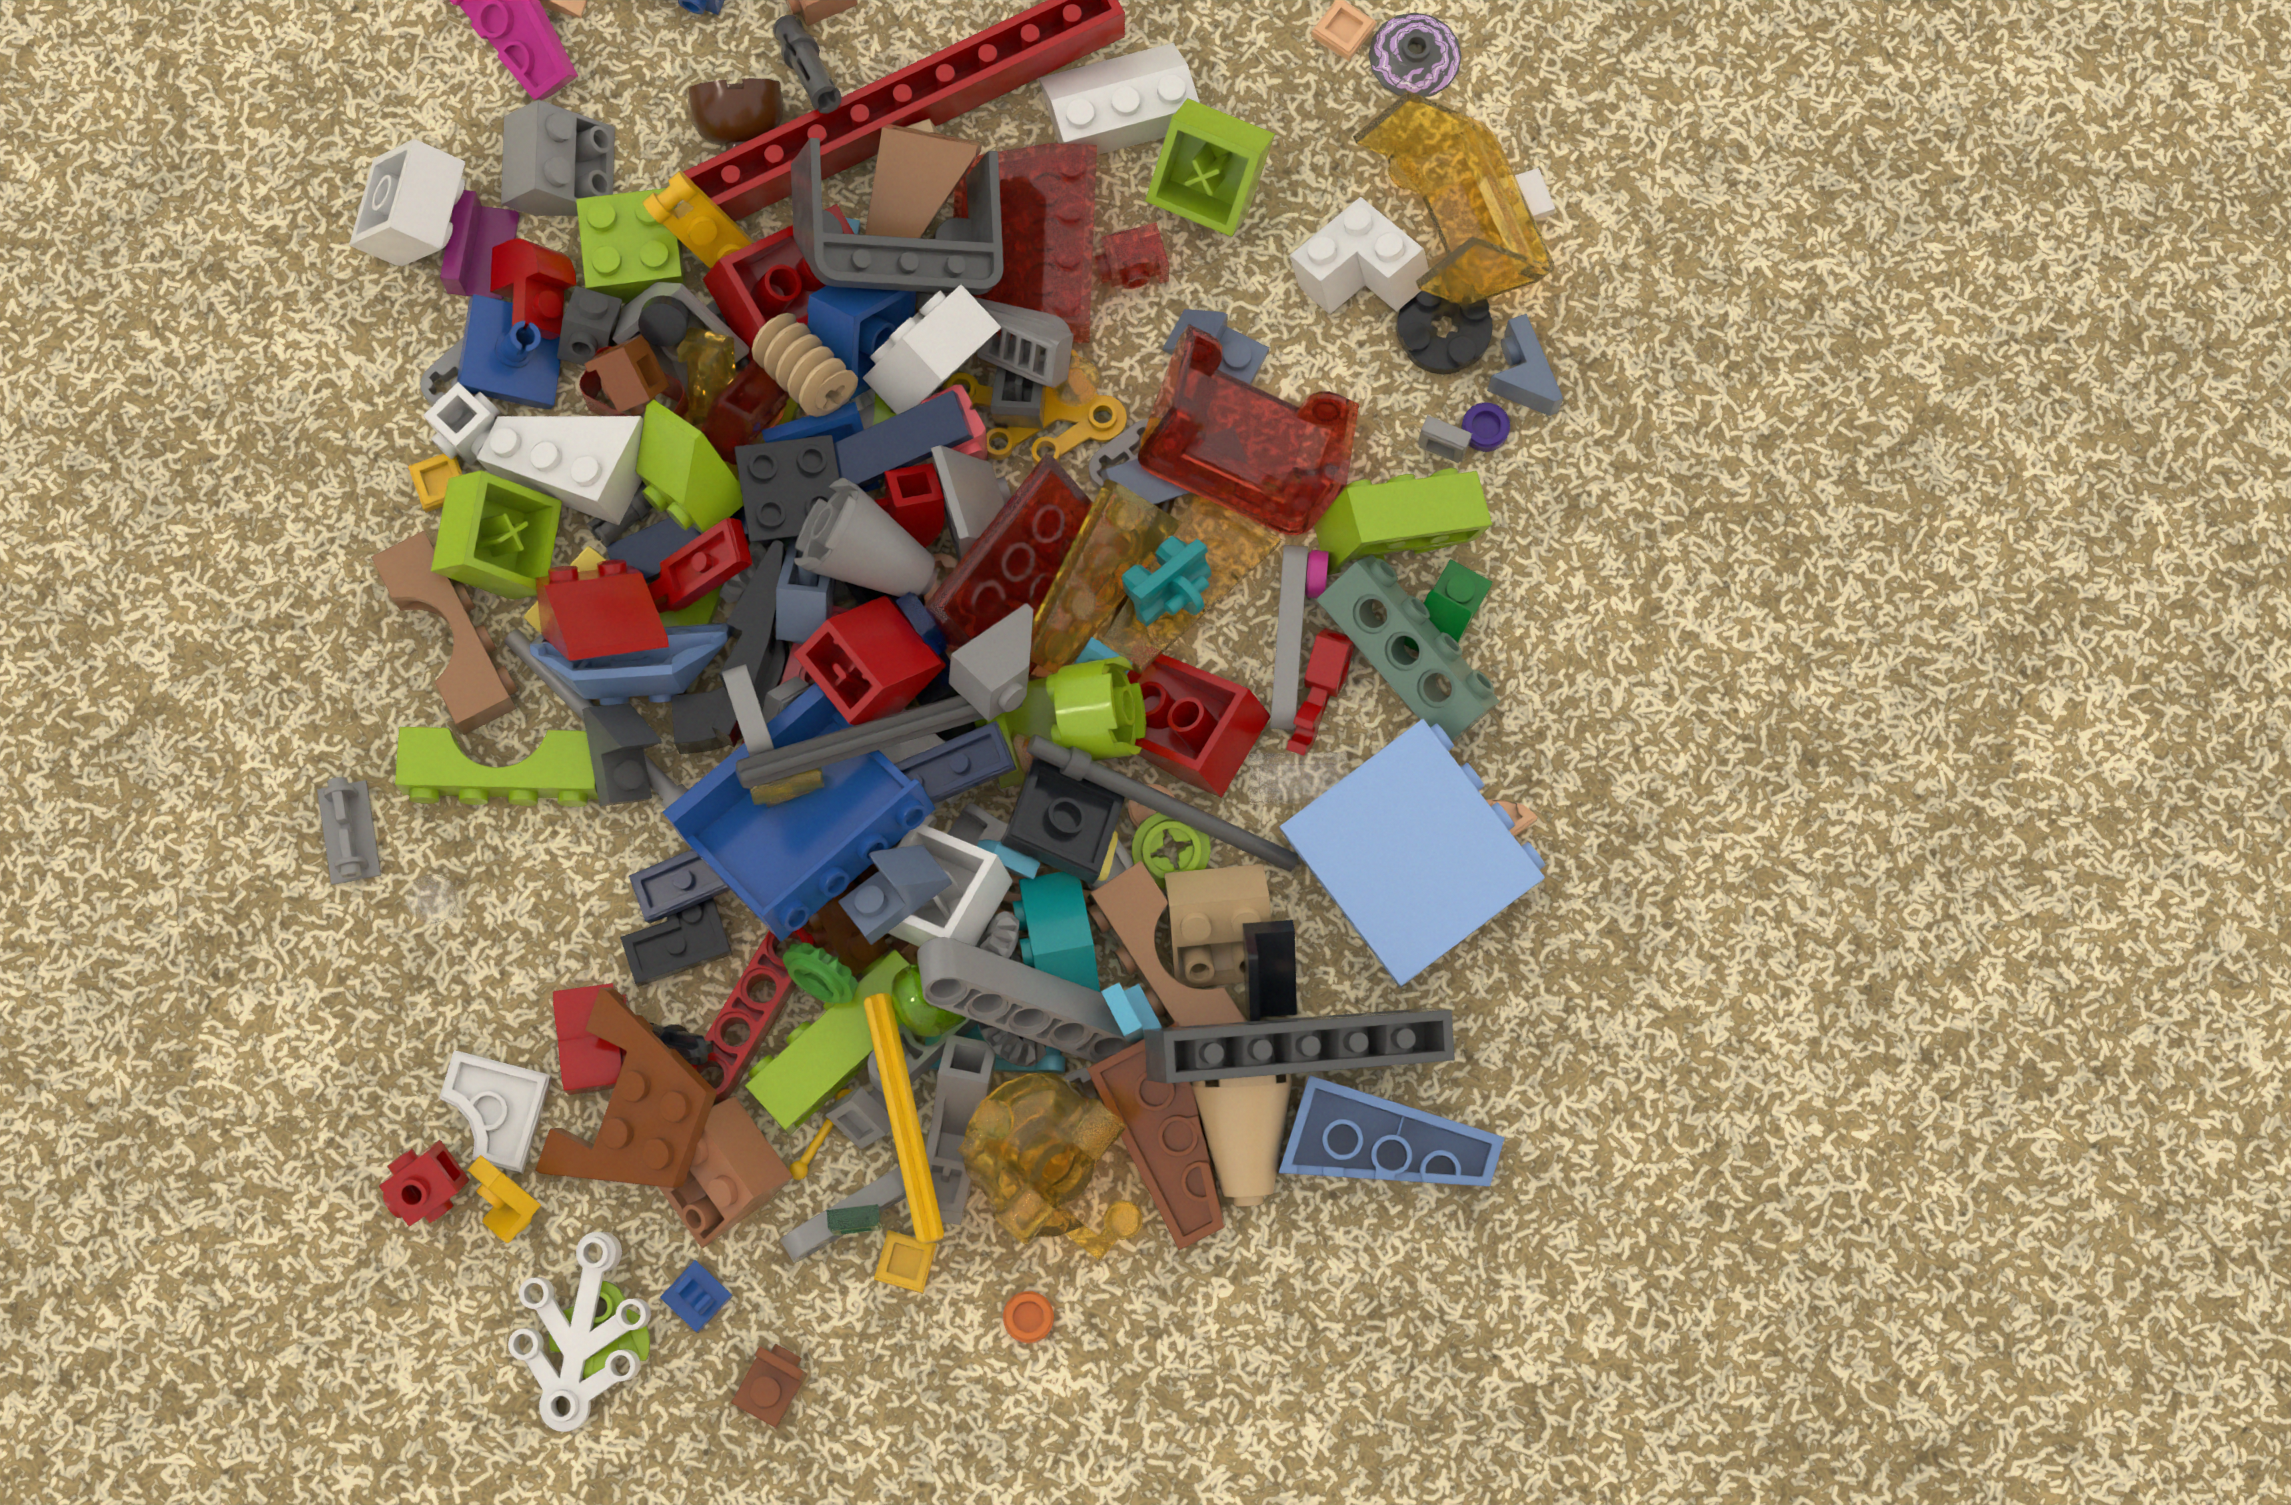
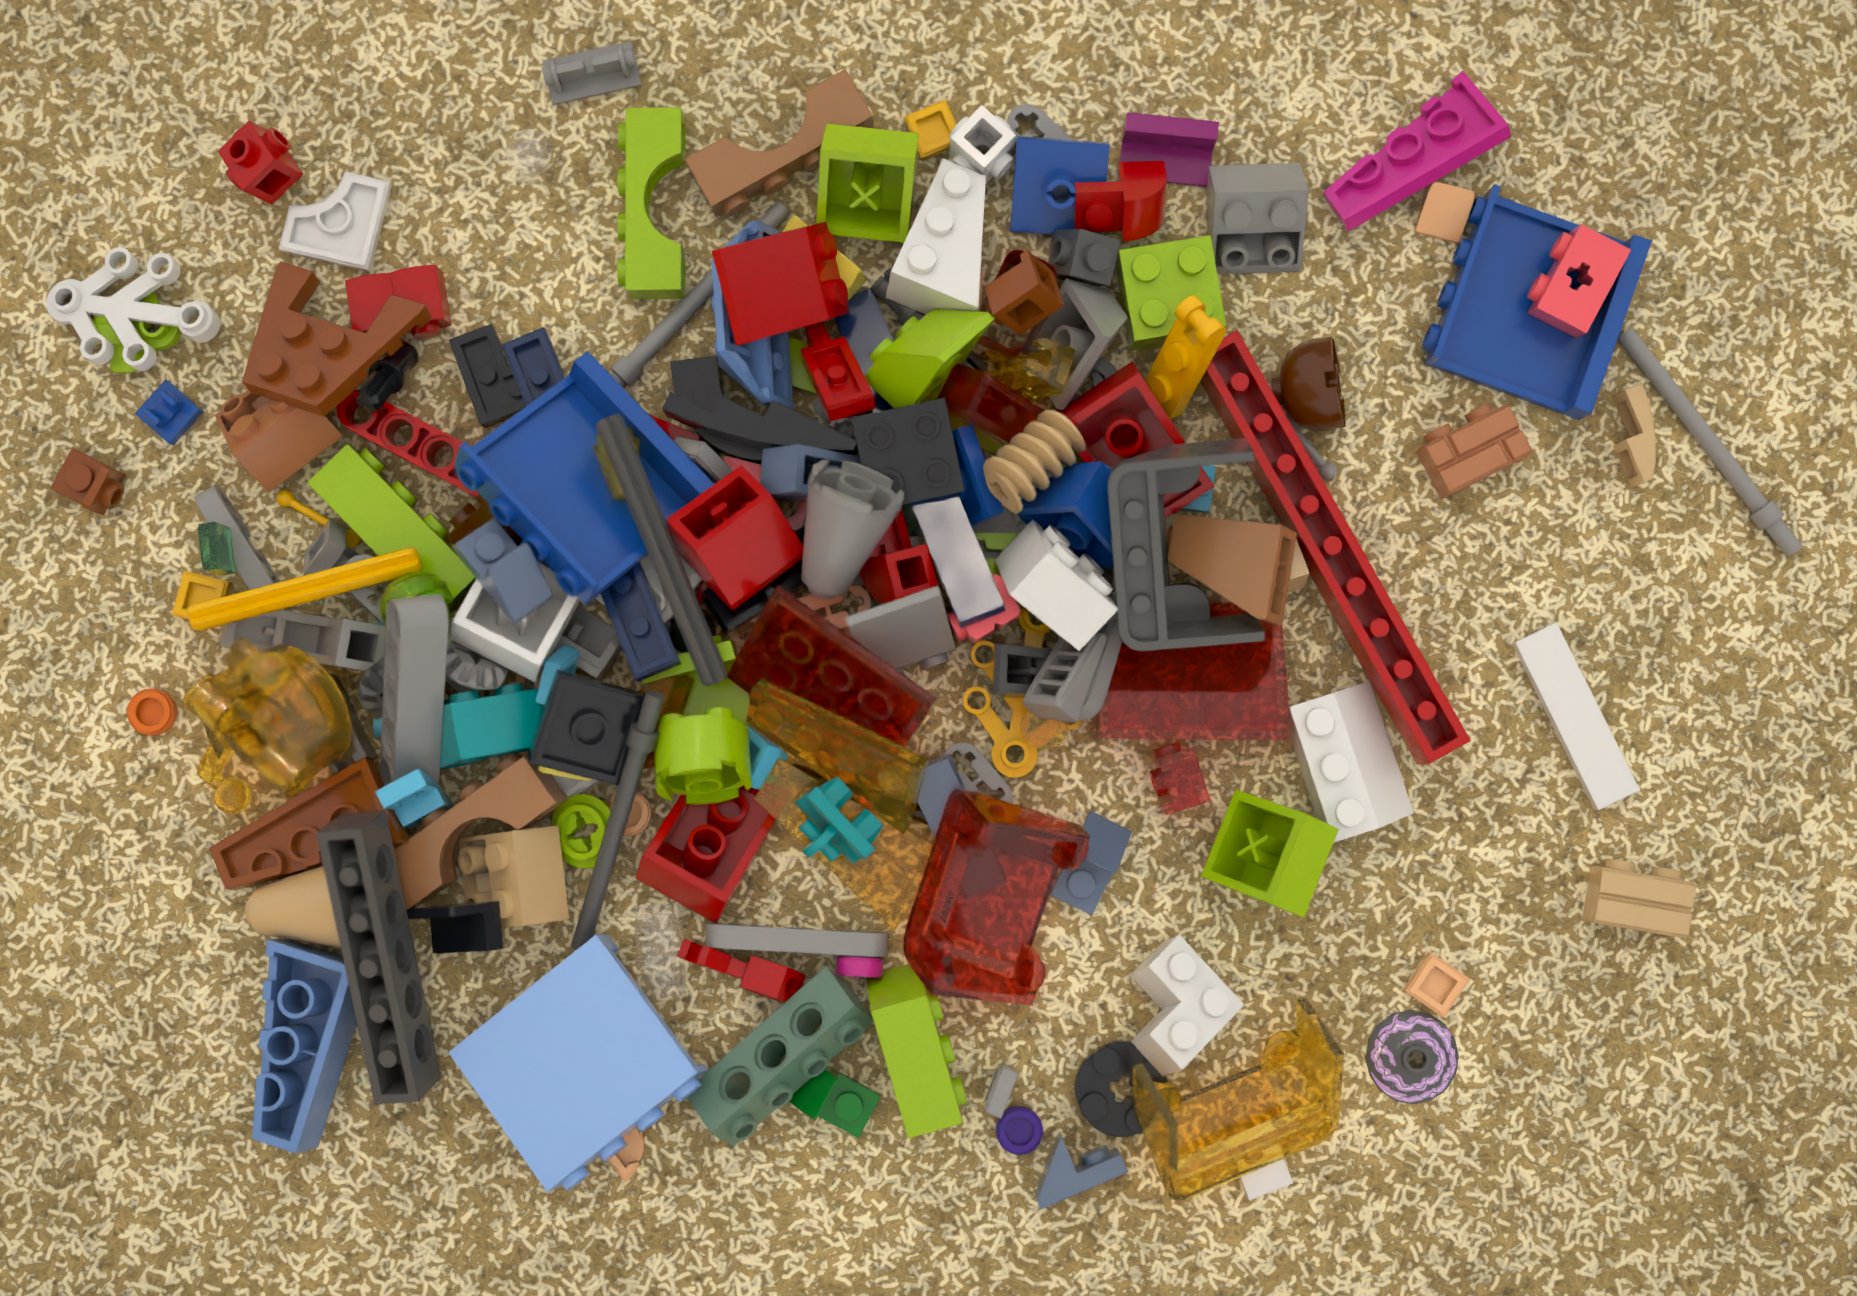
camera: 90 degrees right, 10 degrees up
white brick [349,139,465,266] -> none
yellow bracket [467,1155,541,1243] -> none
dark grey slope [582,703,662,807] -> none
black tile [638,295,689,347] -> none
light grey beam [722,664,774,756] -> none
dark grey pin [773,15,842,113] -> none
bright green gear [783,943,859,1003] -> none
clear blue tile [896,591,948,655] -> none
light grey slope [949,603,1033,721] -> none

